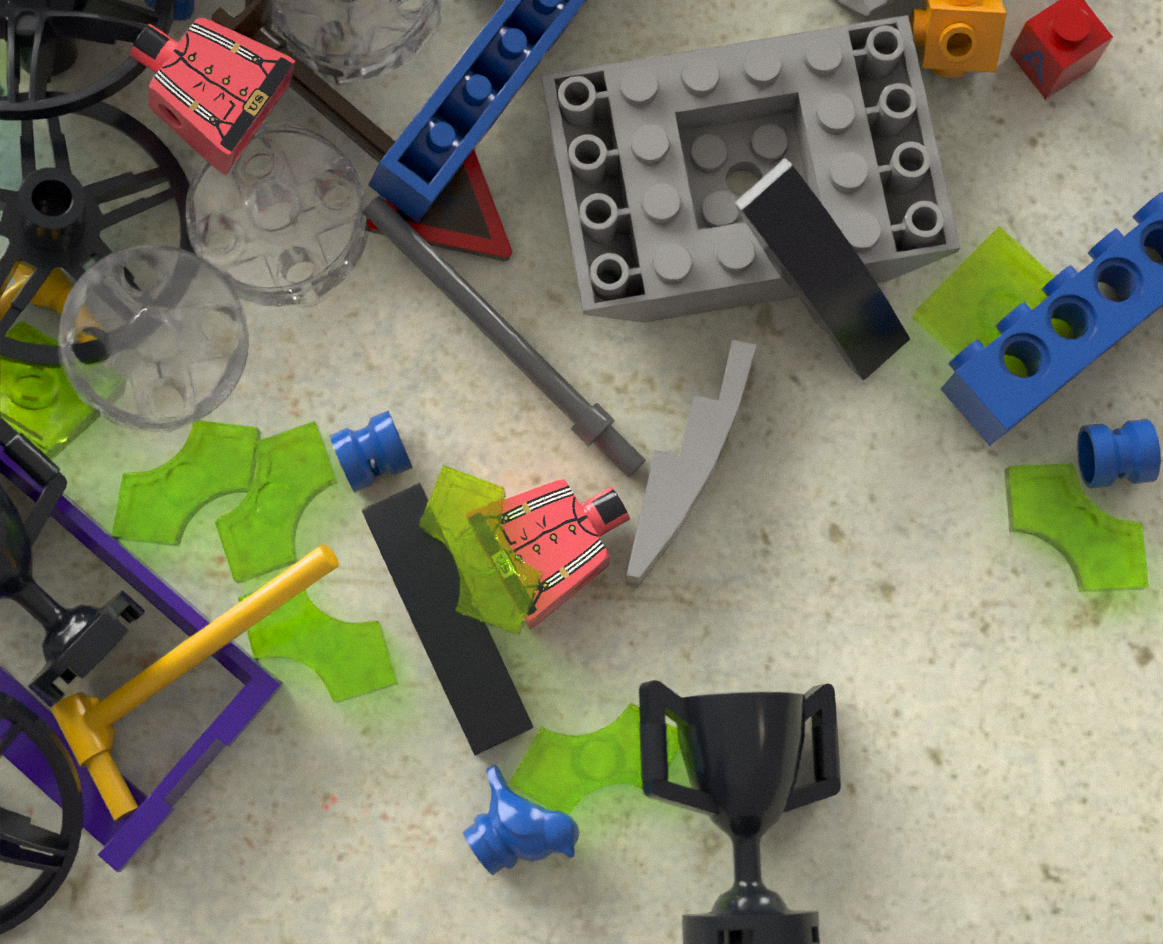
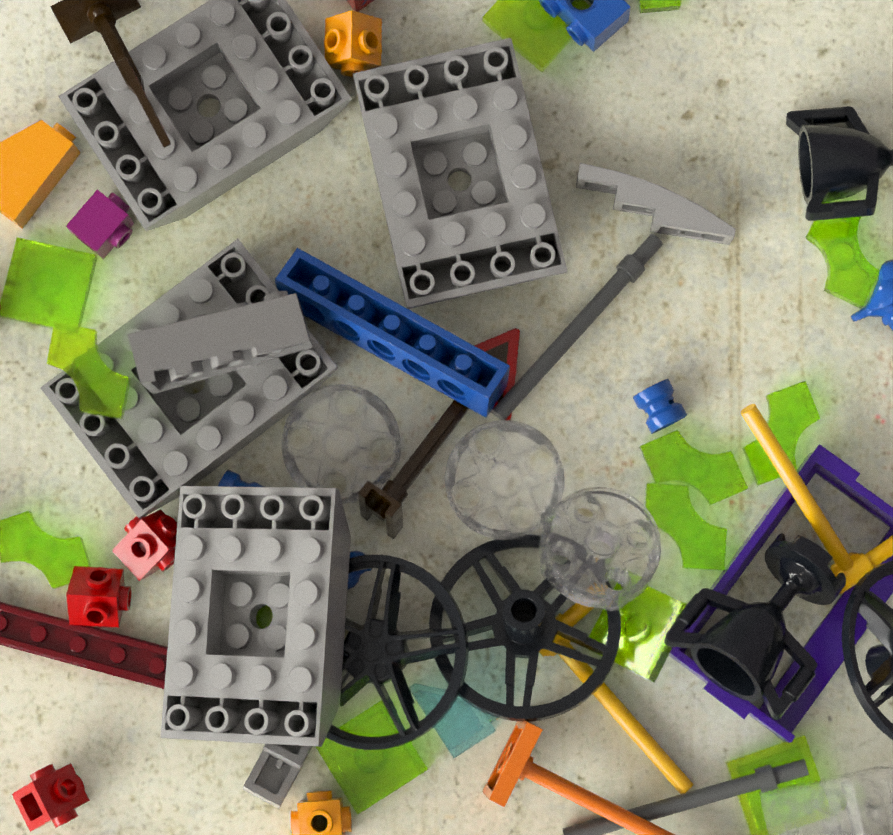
camera: 90 degrees left, 5 degrees up
coral torso [130,18,295,176] -> none
black slope [361,483,534,755] -> none
clear neon green tile [419,465,543,636] -> none
coral torso [466,479,630,630] -> none
black slope [734,158,910,381] -> none

